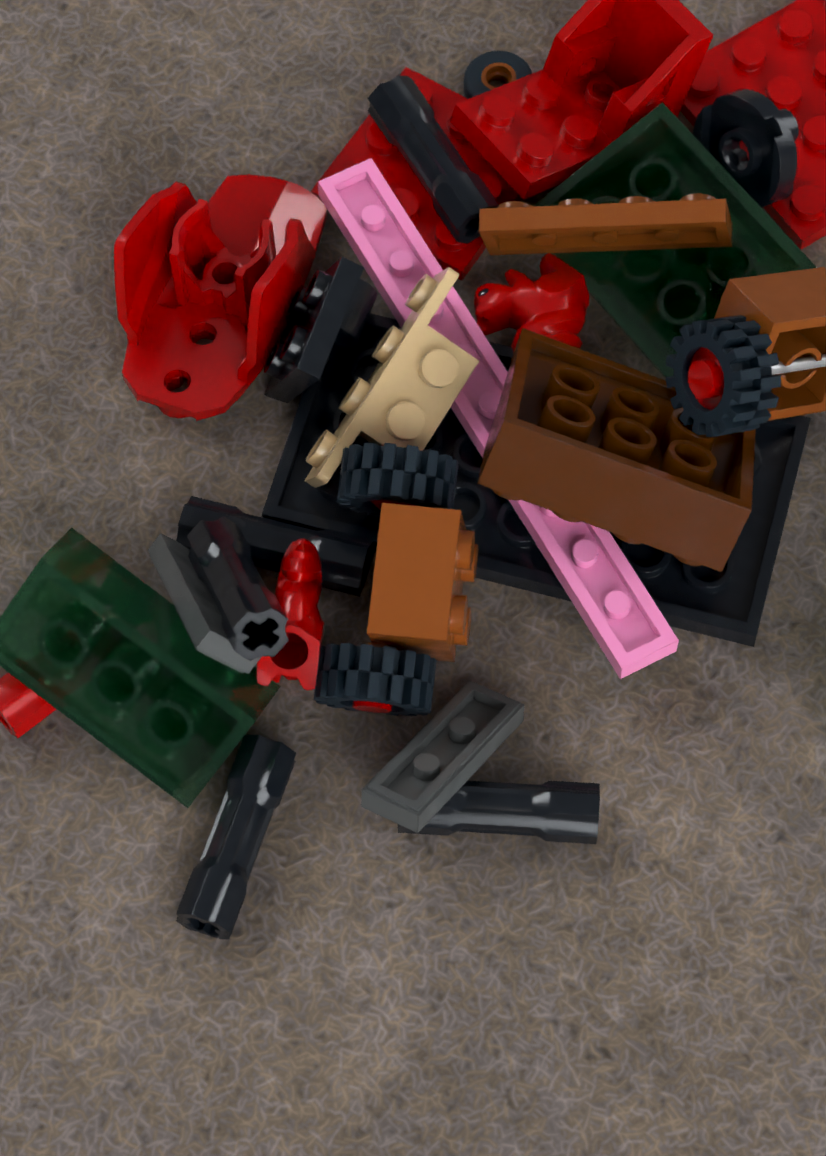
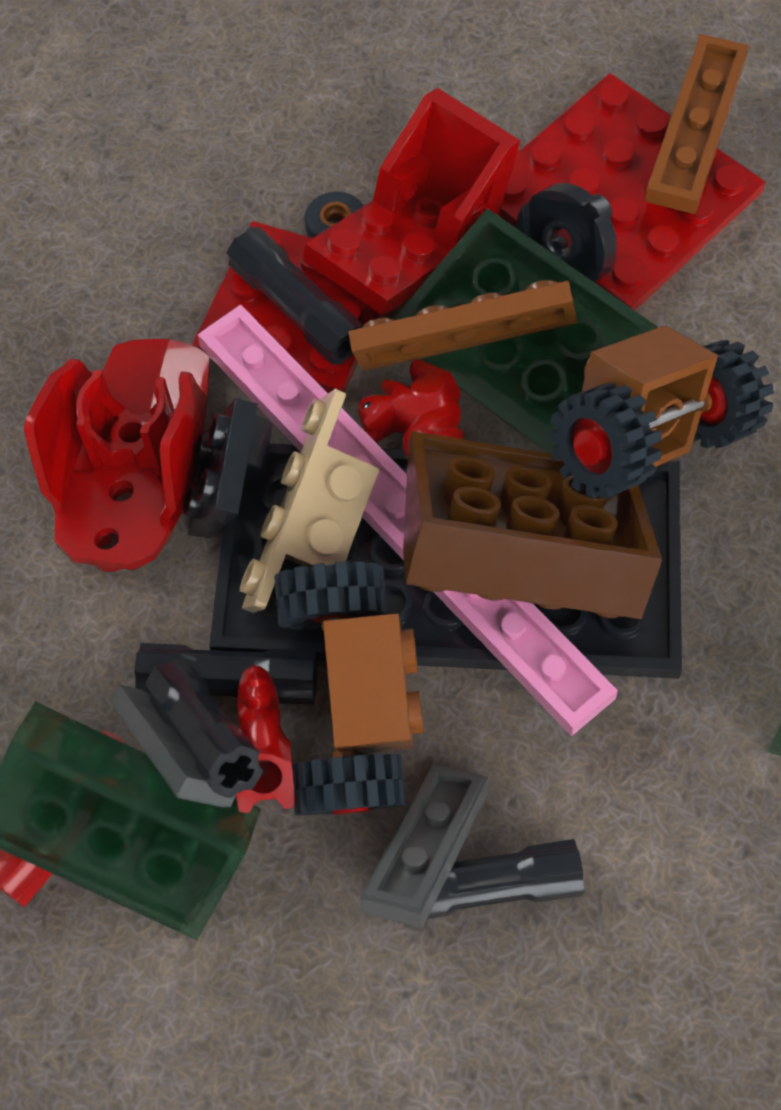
camera: 10 degrees left, 0 degrees up
black axle [176,735,296,940] -> none

